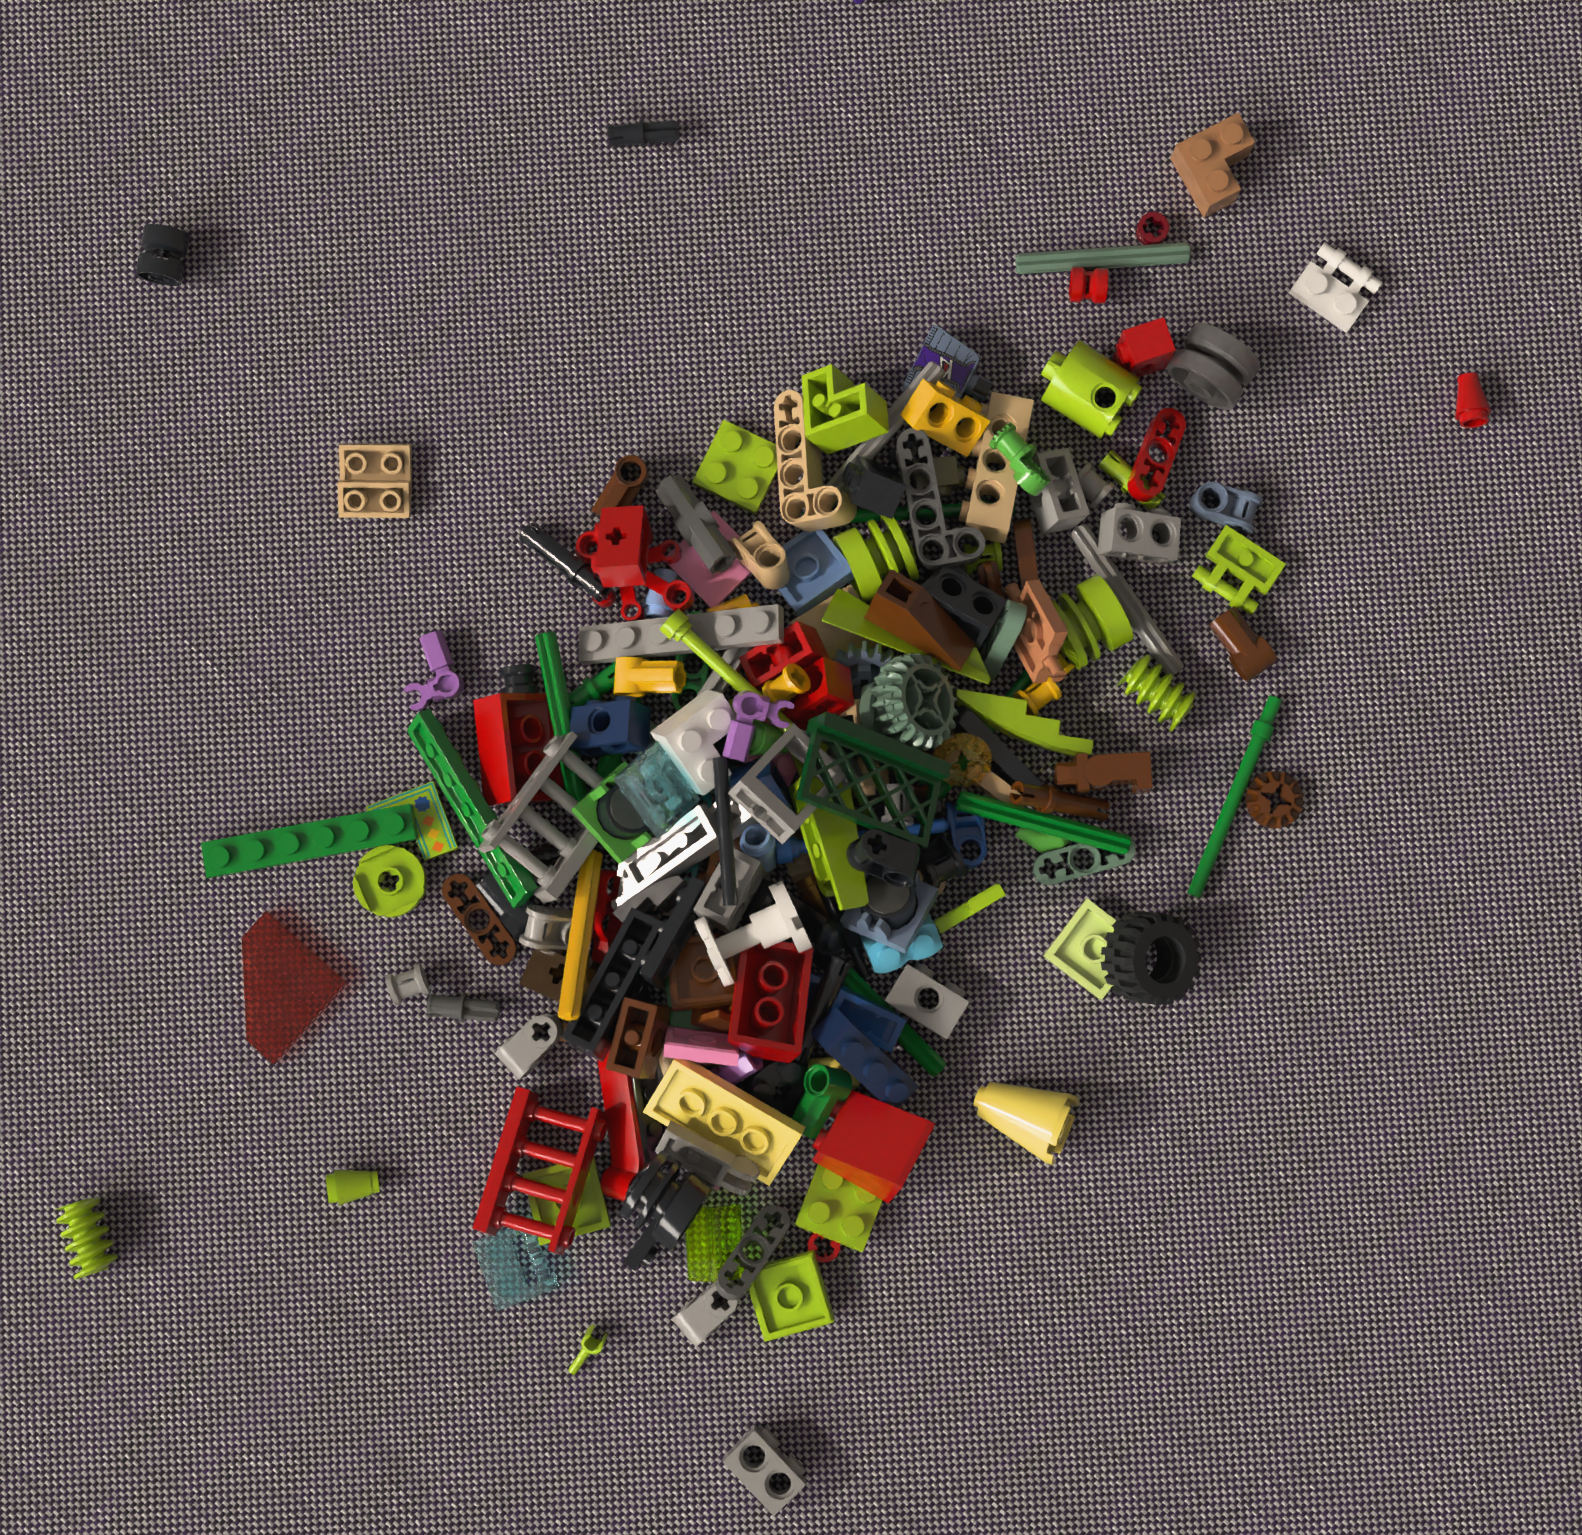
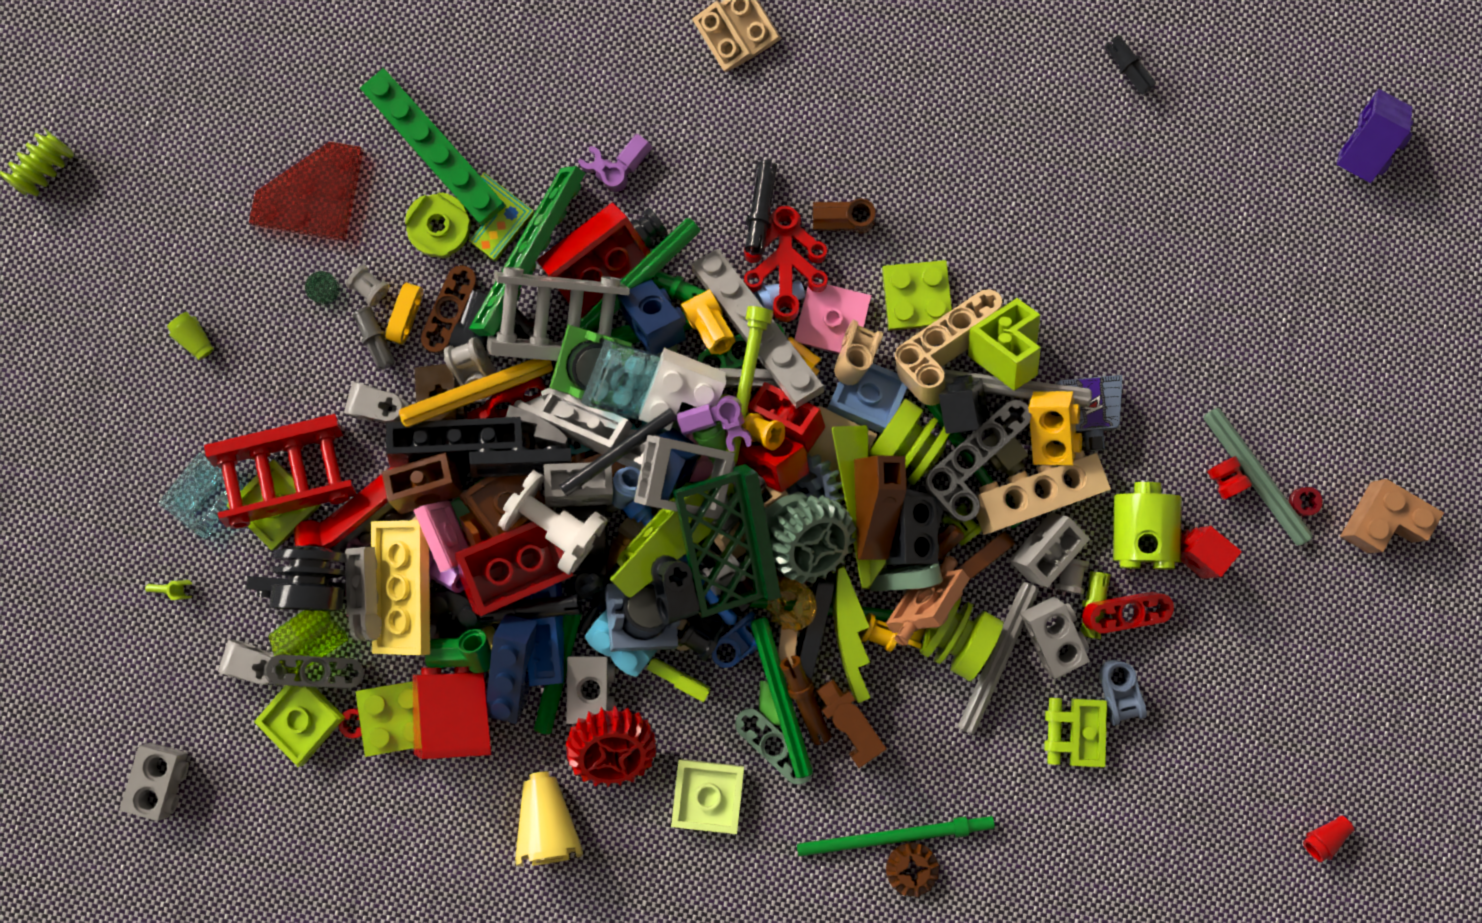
camera: 55 degrees right, 0 degrees up
red brick [591,505,651,588] -> none
dark grey piece [655,474,737,574] -> none
bright green connector [989,422,1051,496] -> none
black tyre [1101,911,1202,1005] -> none
lime piece [1116,654,1196,732] -> none
flat silver wheel [1167,323,1261,410] -> none
reddish brown piece [1208,606,1278,682] -> none
white plate [1289,242,1383,333] -> none
none -> clear green tile [305,271,340,305]
none -> yellow beam [386,282,423,344]
none -> red gear [566,706,656,788]

